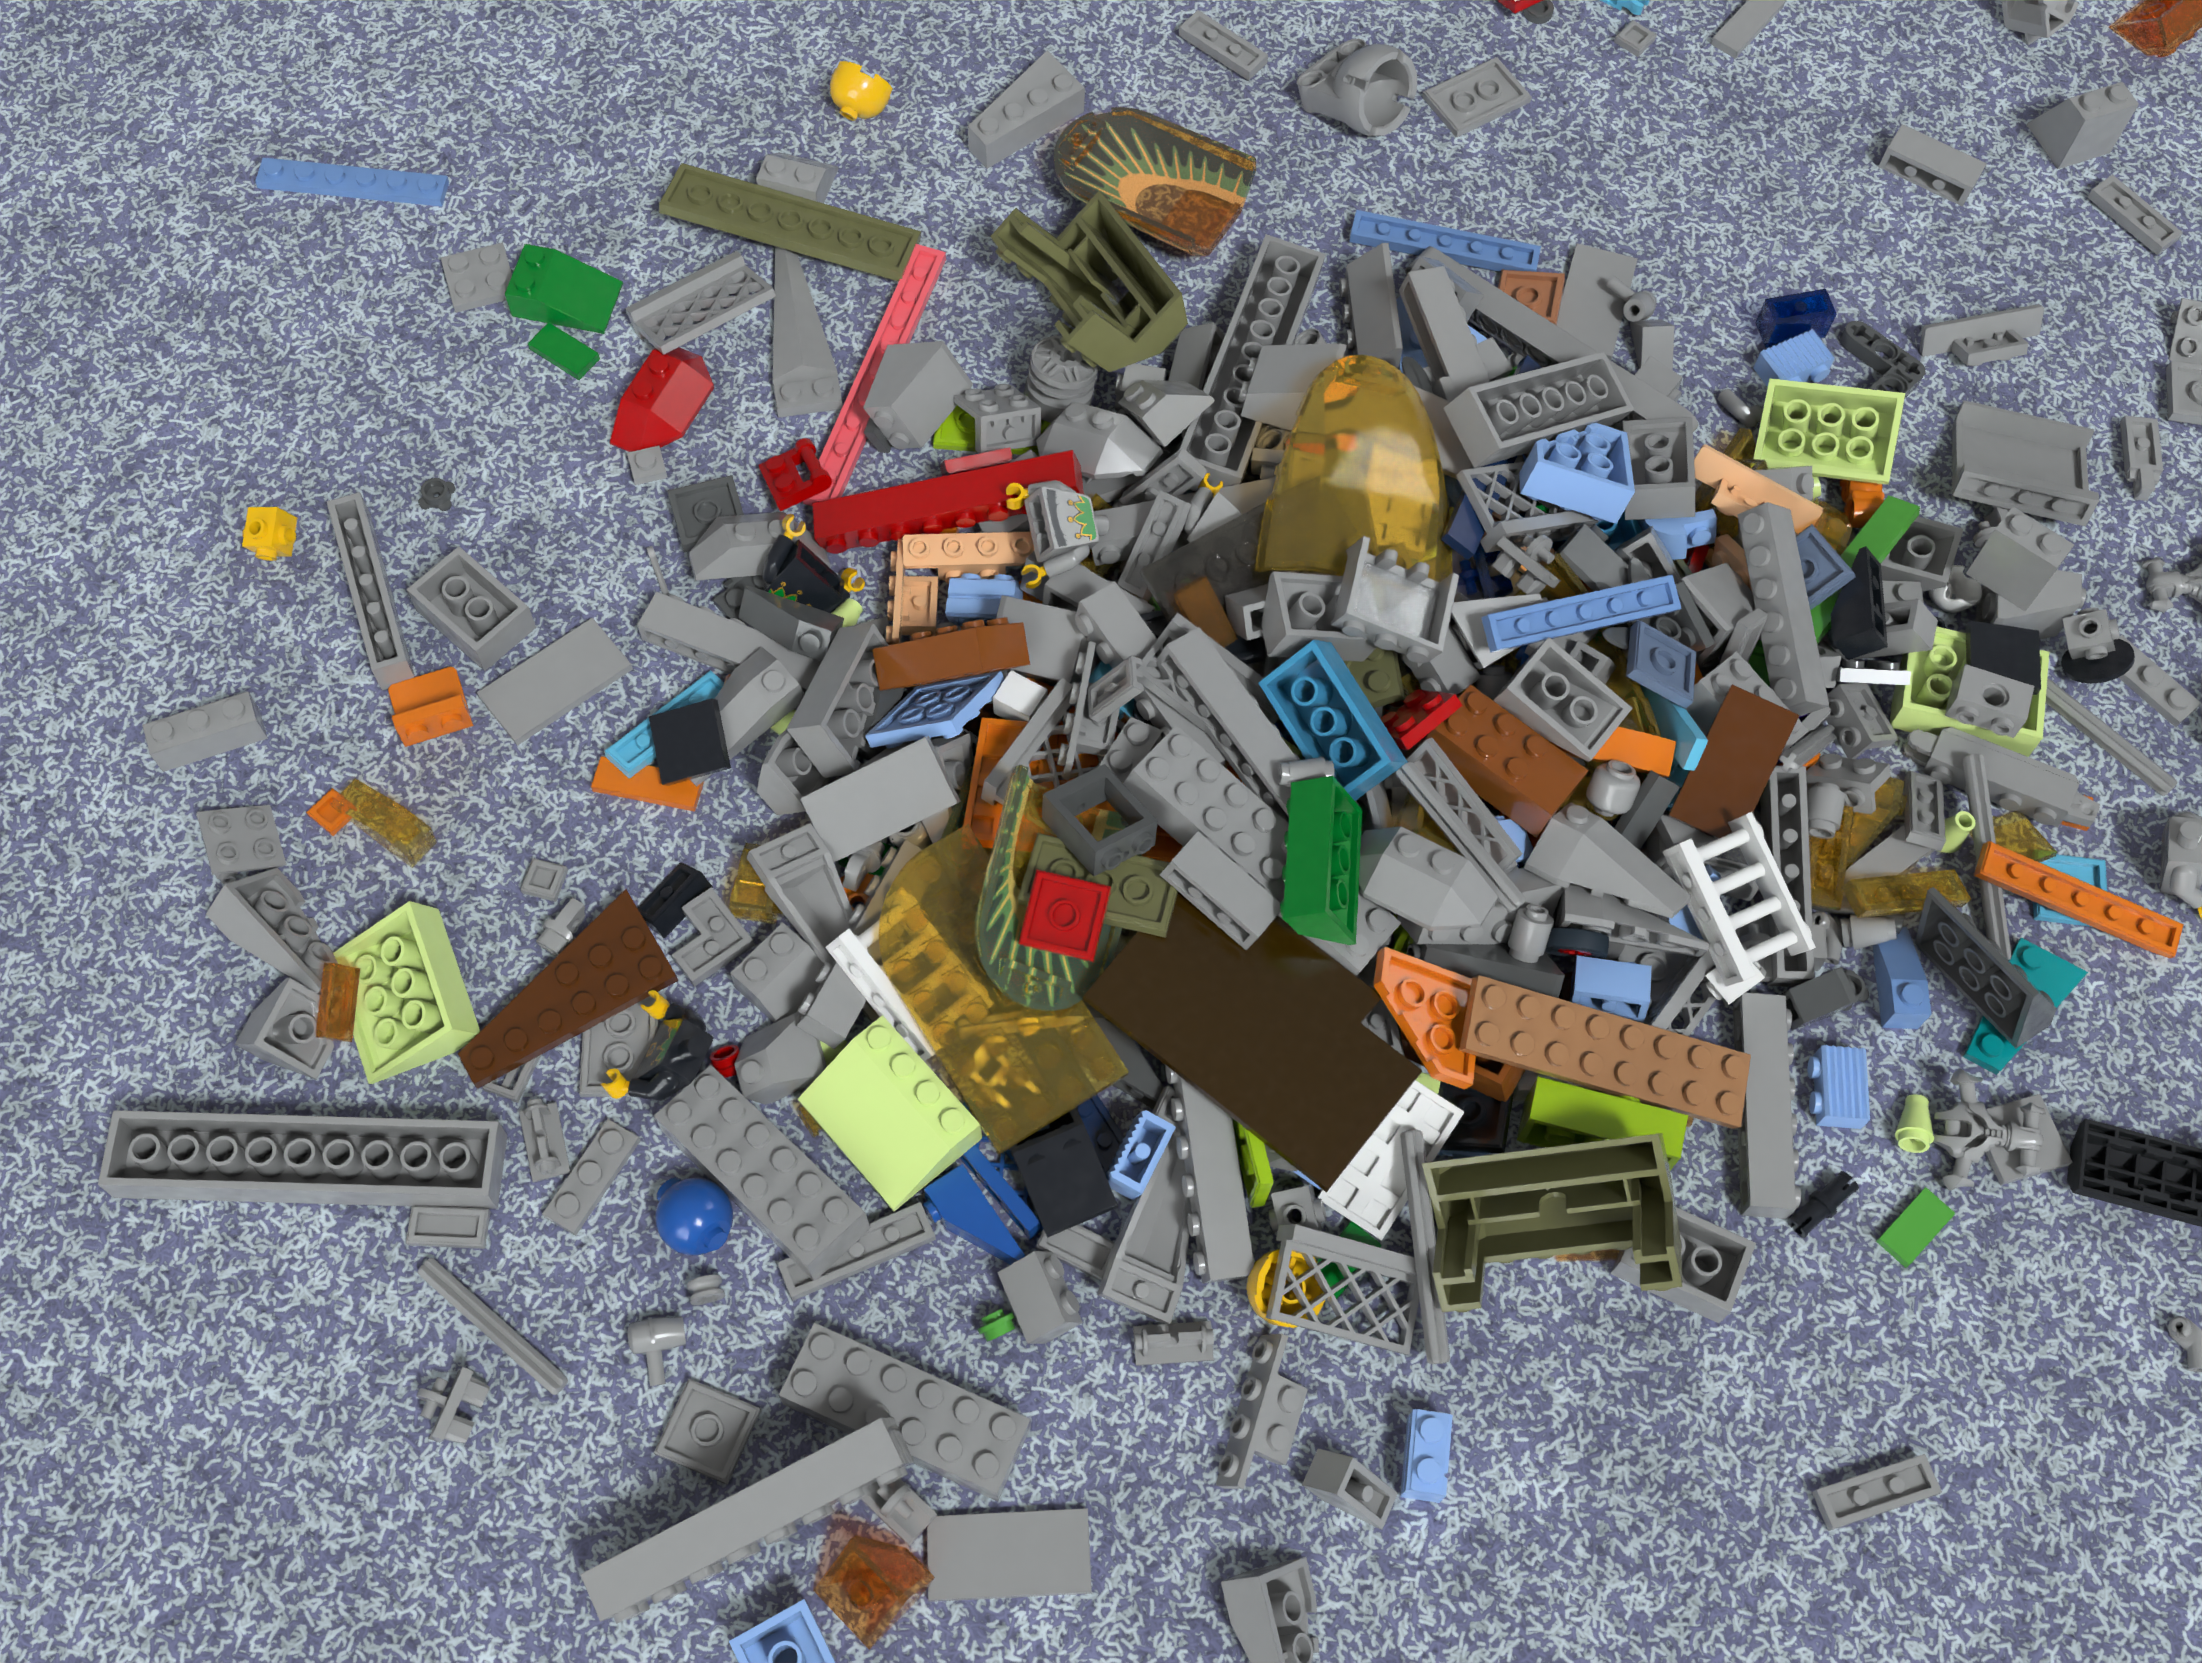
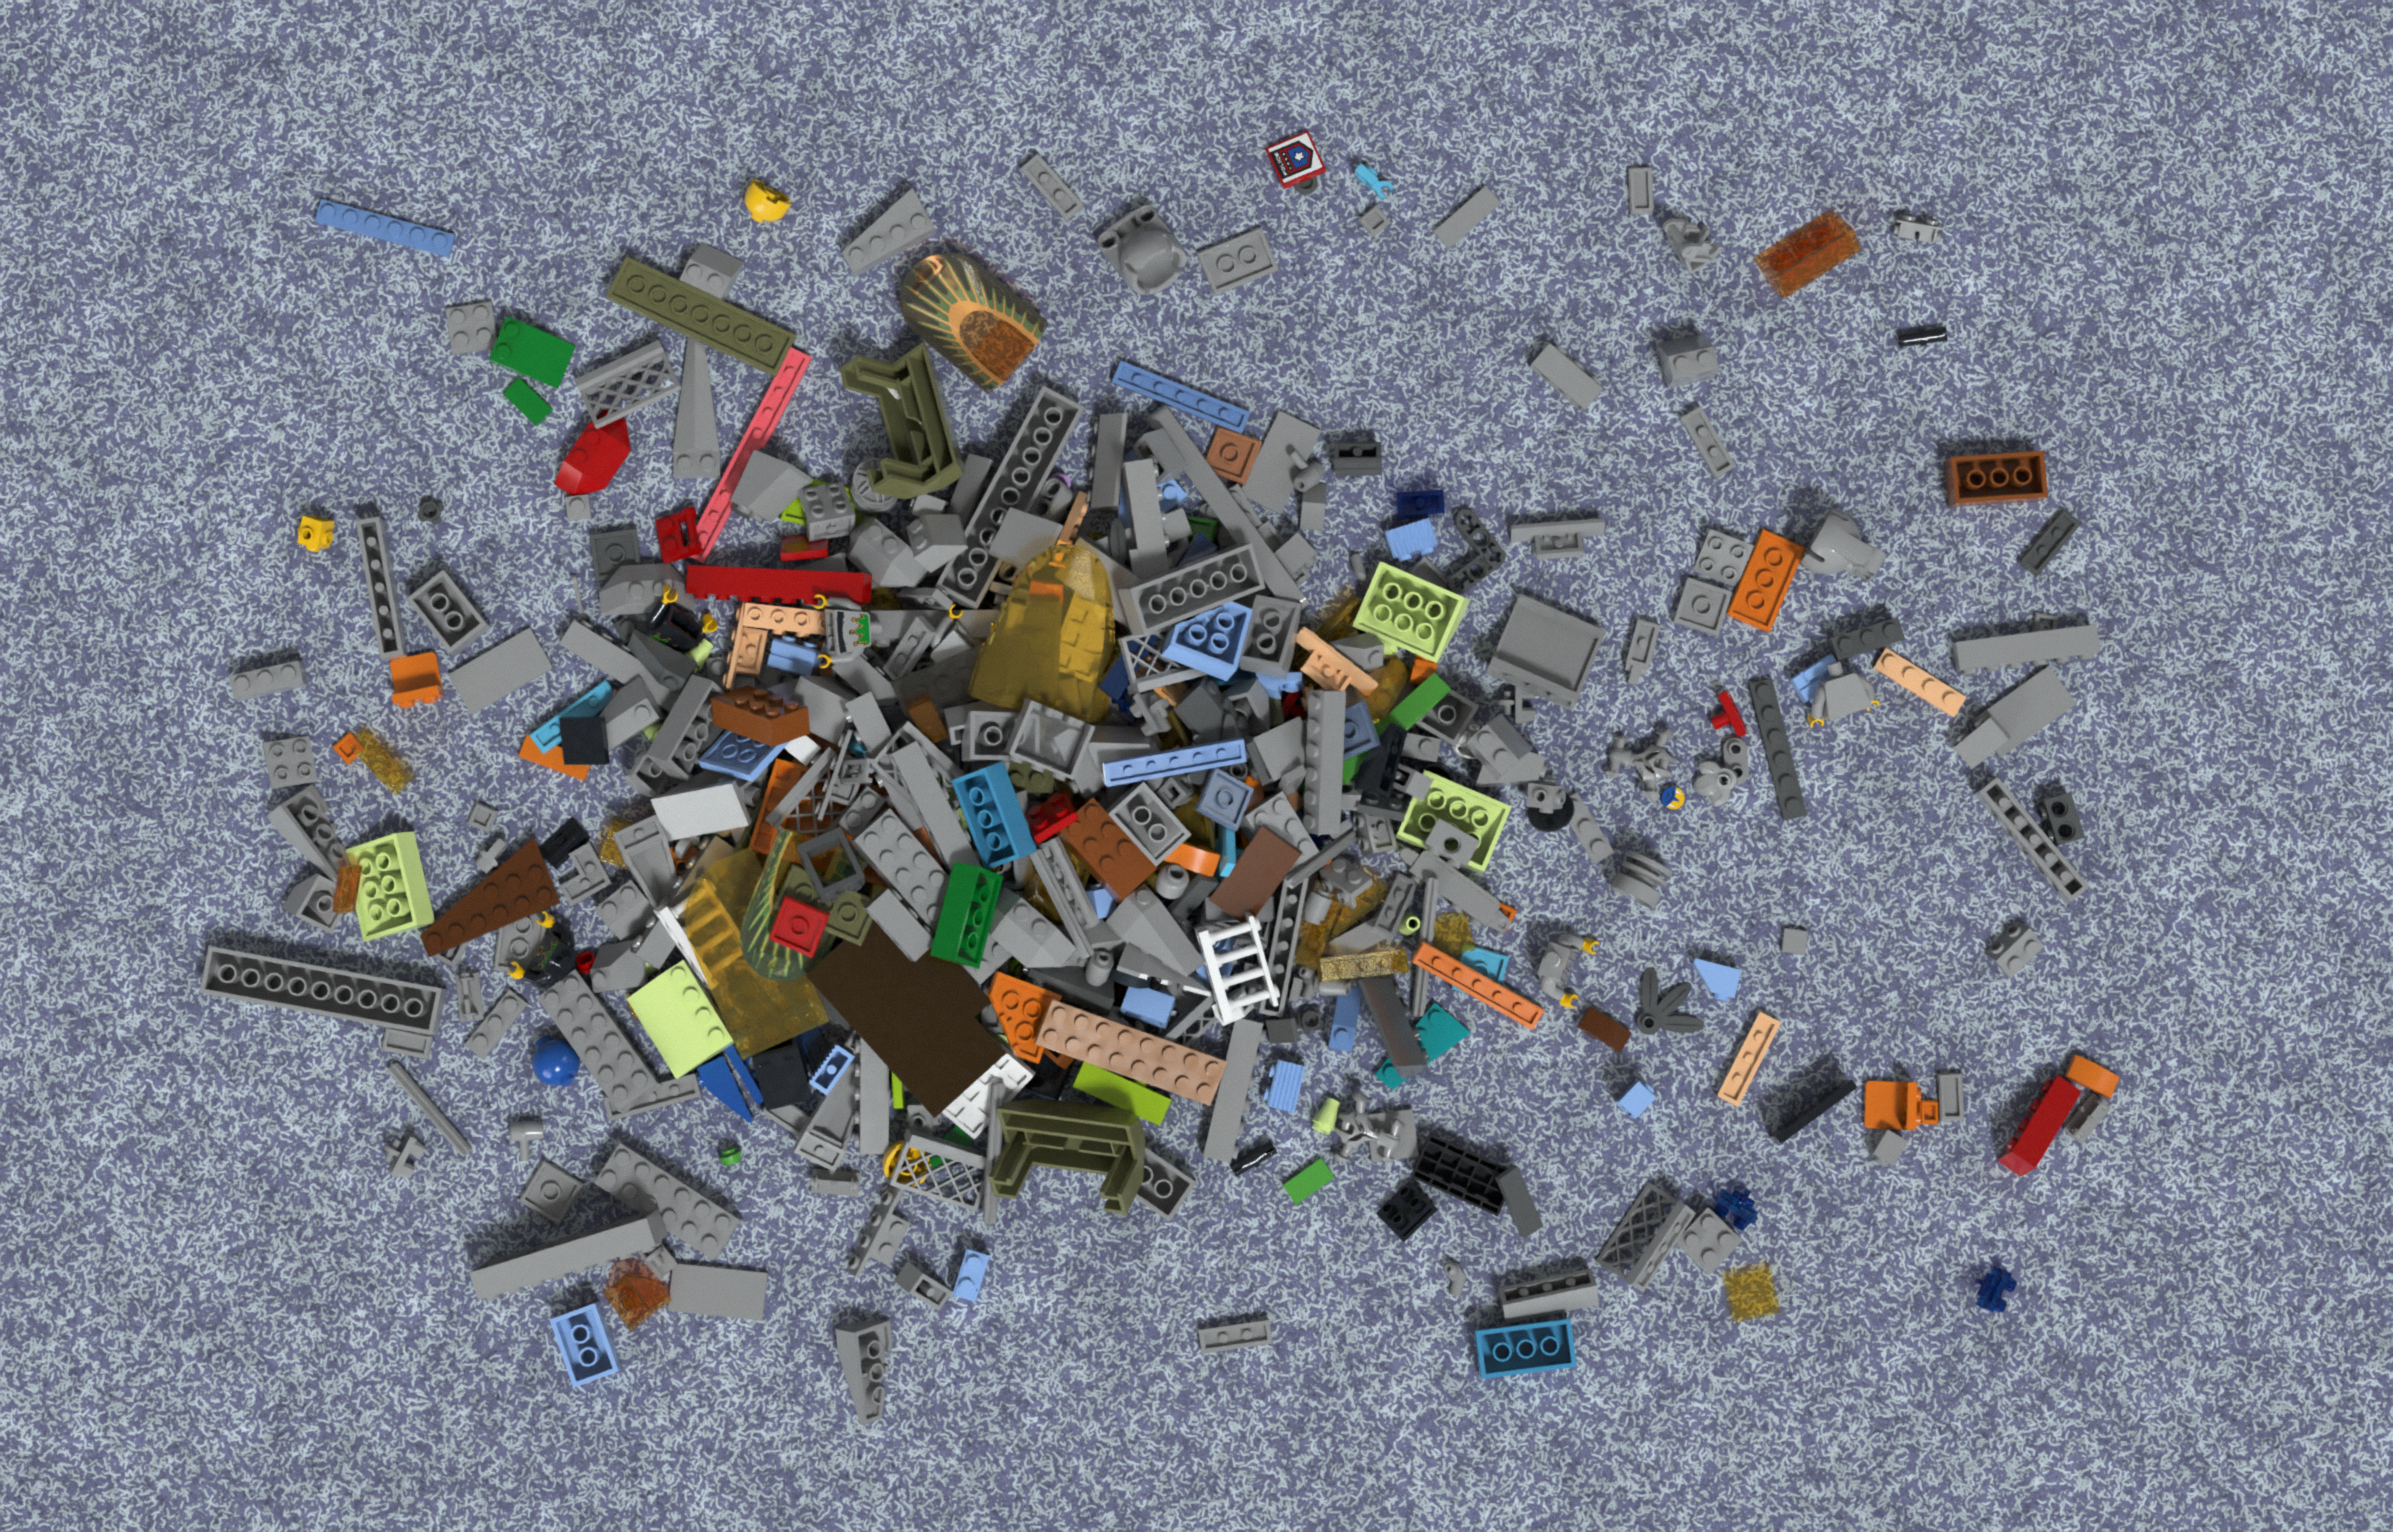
camera: 15 degrees right, 20 degrees up
light grey bush [687,1275,725,1305] -> none
light grey brick [997,1251,1083,1344] -> none
light grey cone [1278,757,1334,787] -> none
black tile [1966,620,2041,695] -> none
light grey axle [2046,677,2177,796] -> none
none -> dark grey brick [1334,442,1383,476]
none -> black bracket [1376,1181,1438,1243]

